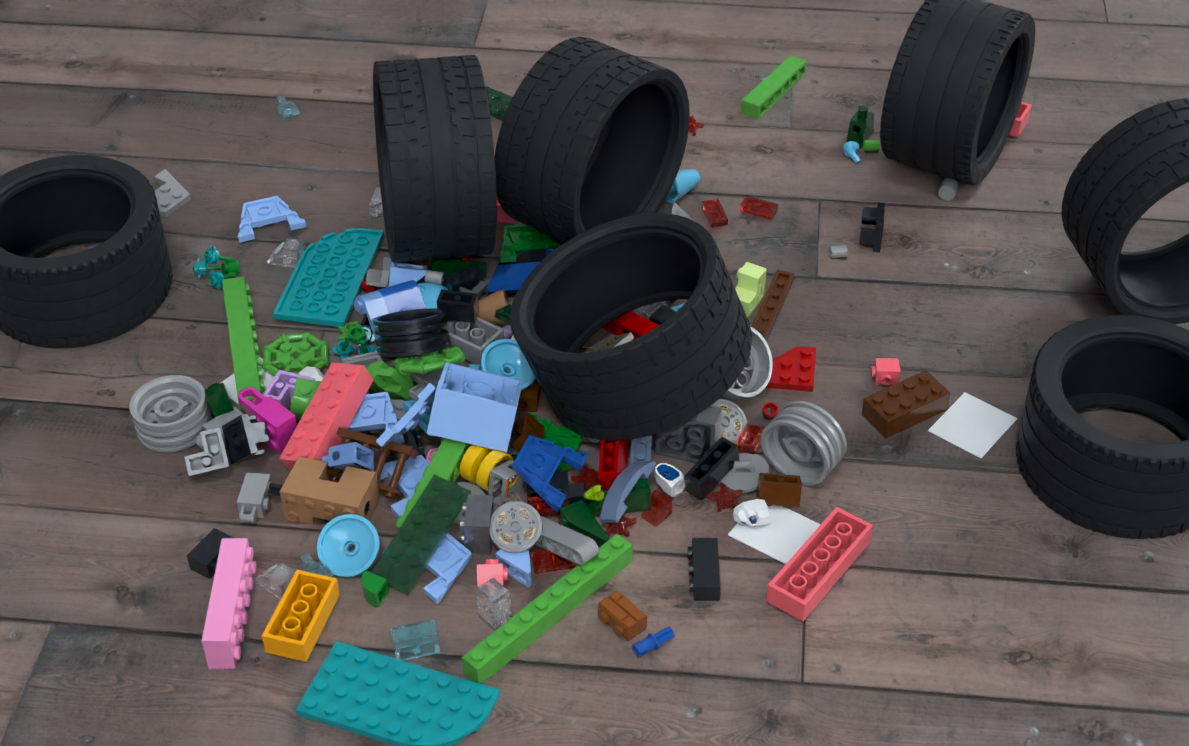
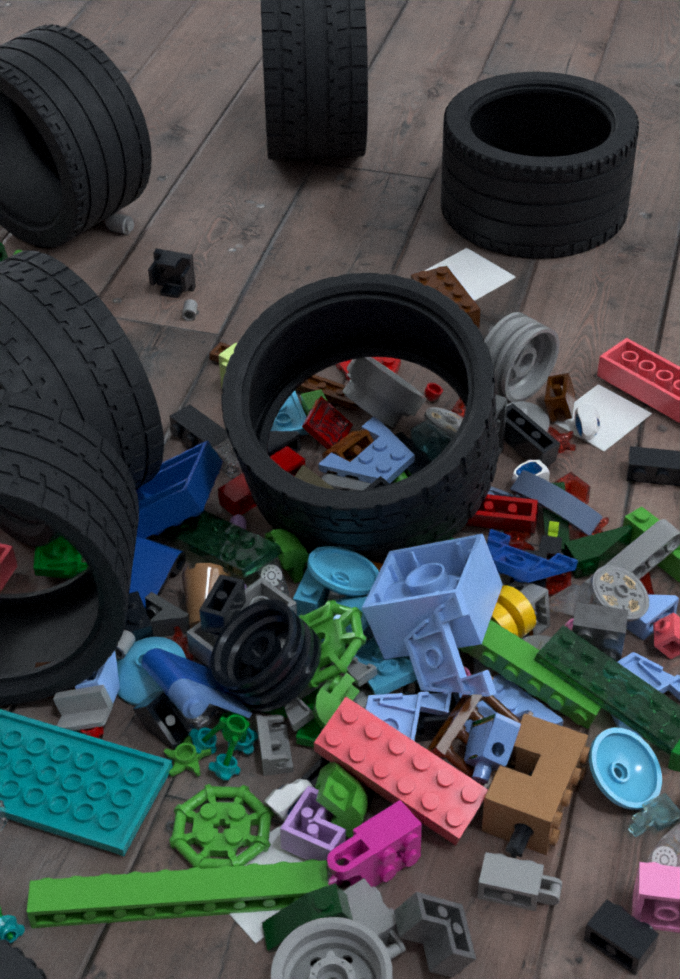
camera: 80 degrees left, 0 degrees up
black panel [222,414,269,464] -> none

